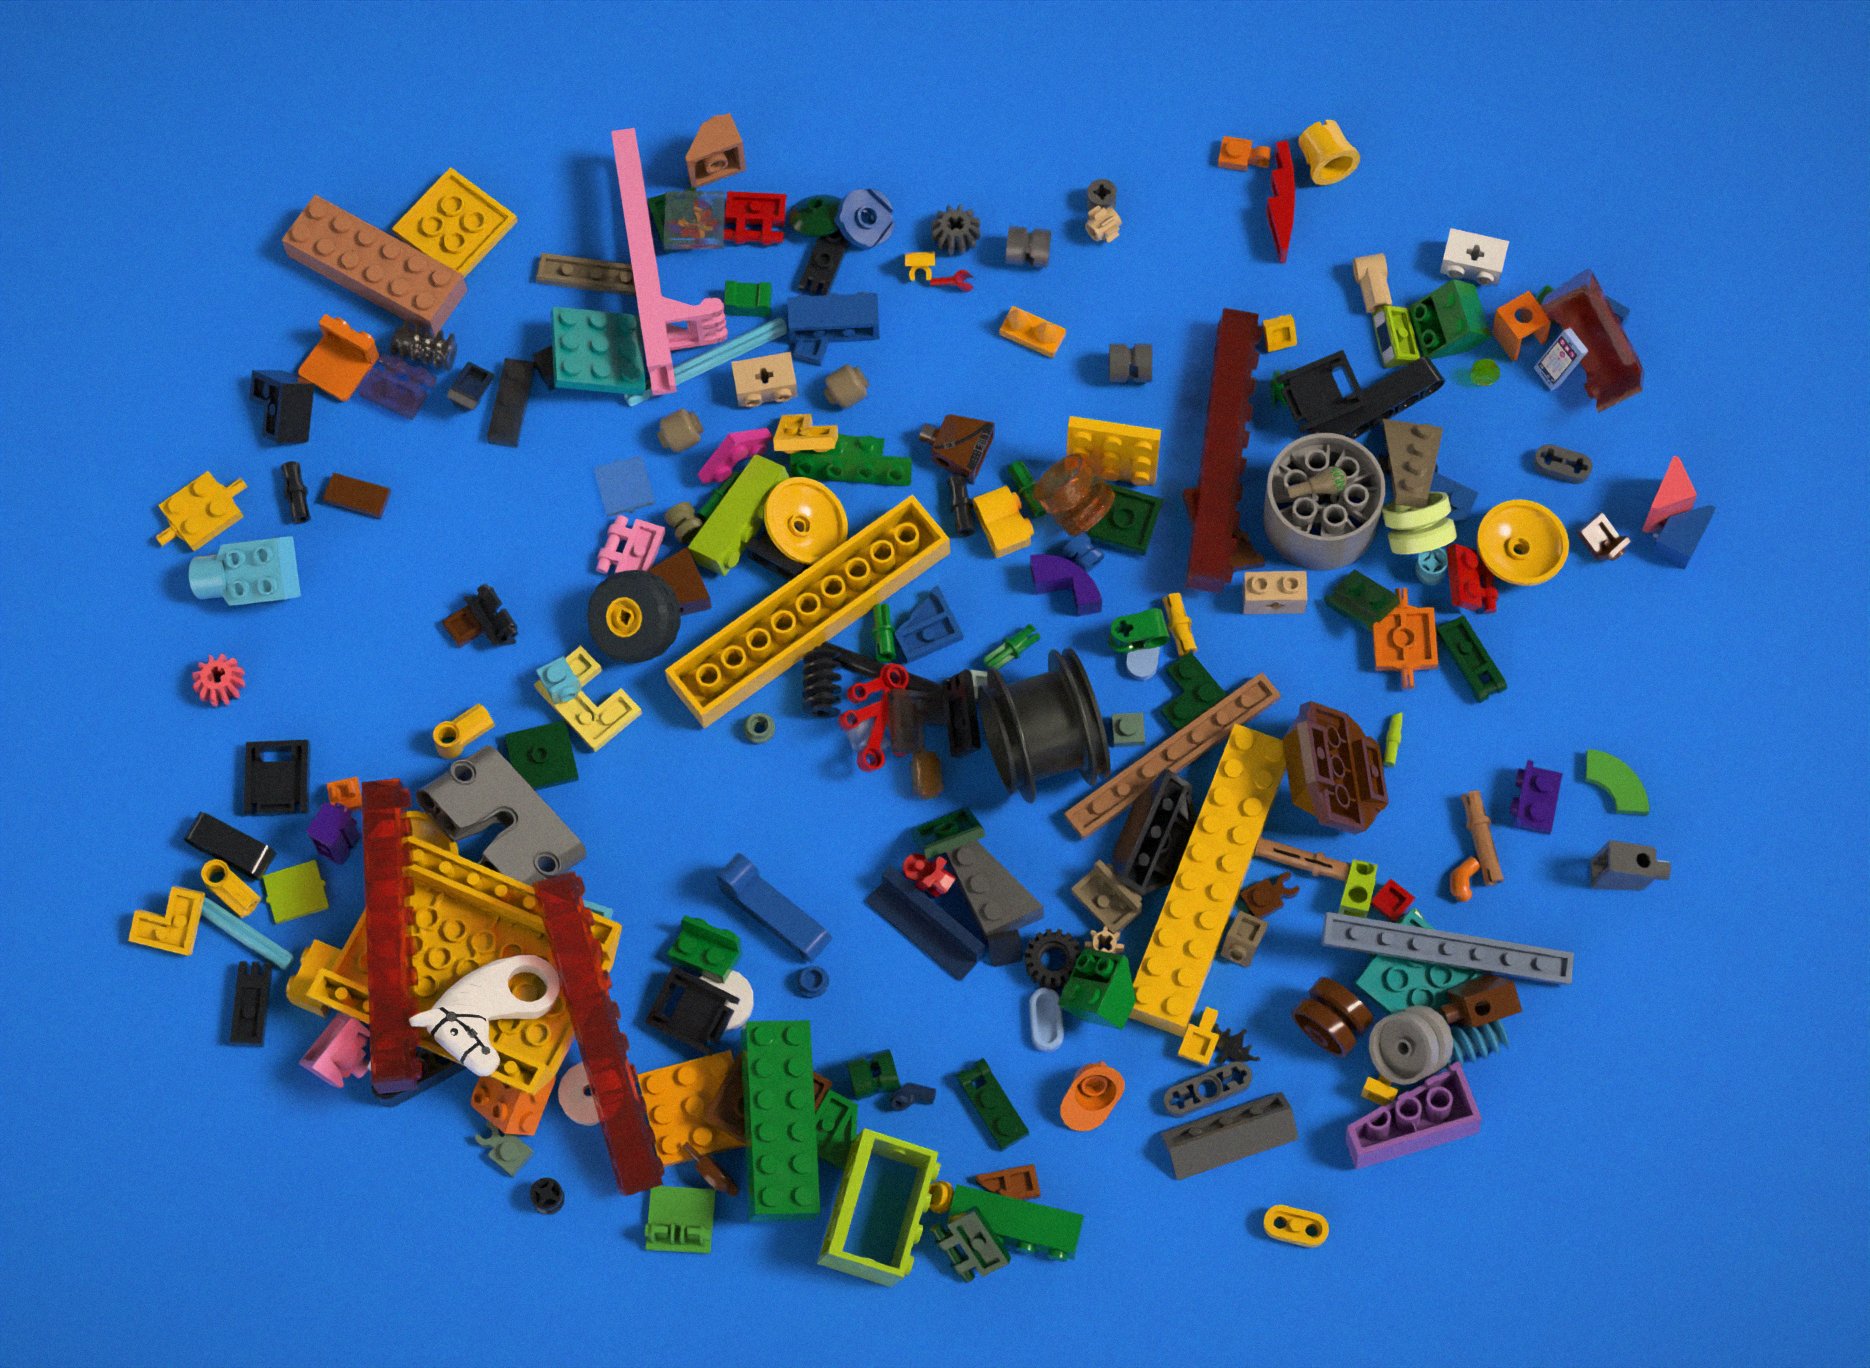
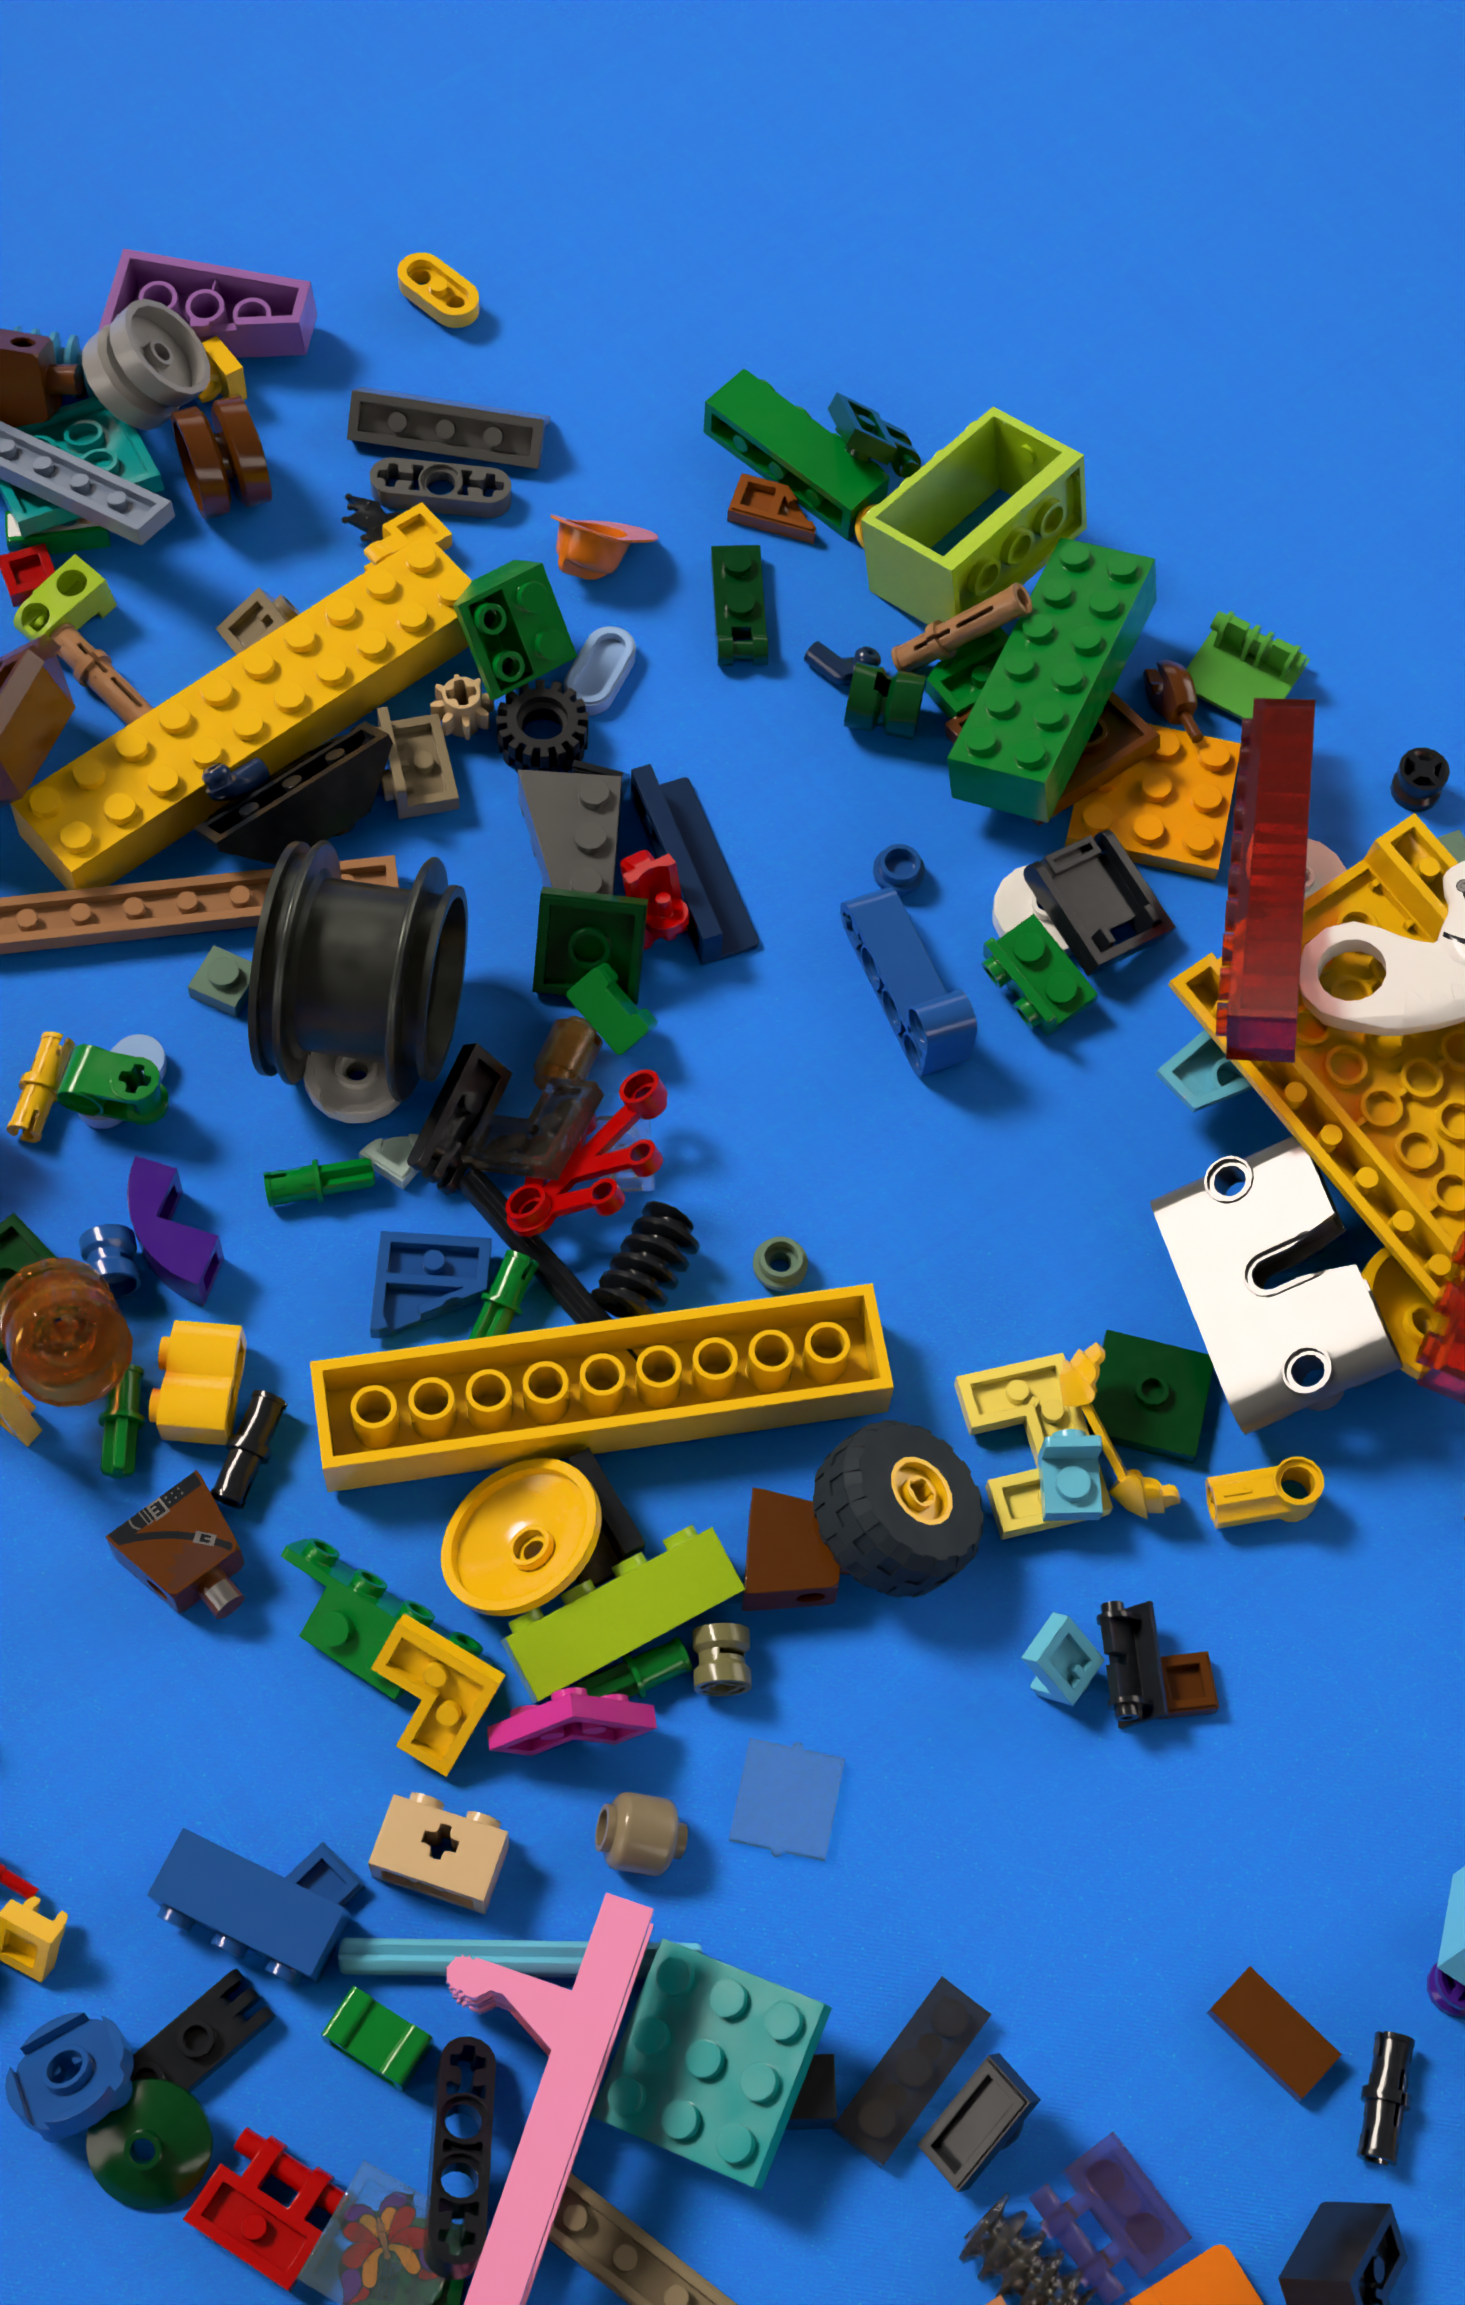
camera: 160 degrees left, 5 degrees down
bright pink plate [596,515,666,574] -> none
dark tan head [823,364,870,409] -> none
dark green plate [1160,651,1228,733] -> none
reddish brown plate [1240,872,1300,920] -> none
none -> dark blue arm [202,757,270,801]
none -> black beam [423,2036,496,2280]
none -> green piece [566,963,658,1055]
none -> medium nougat pin [891,583,1032,673]
none -> medium azure bracket [1021,1612,1105,1706]
none -> yellow piece [1059,1342,1180,1520]

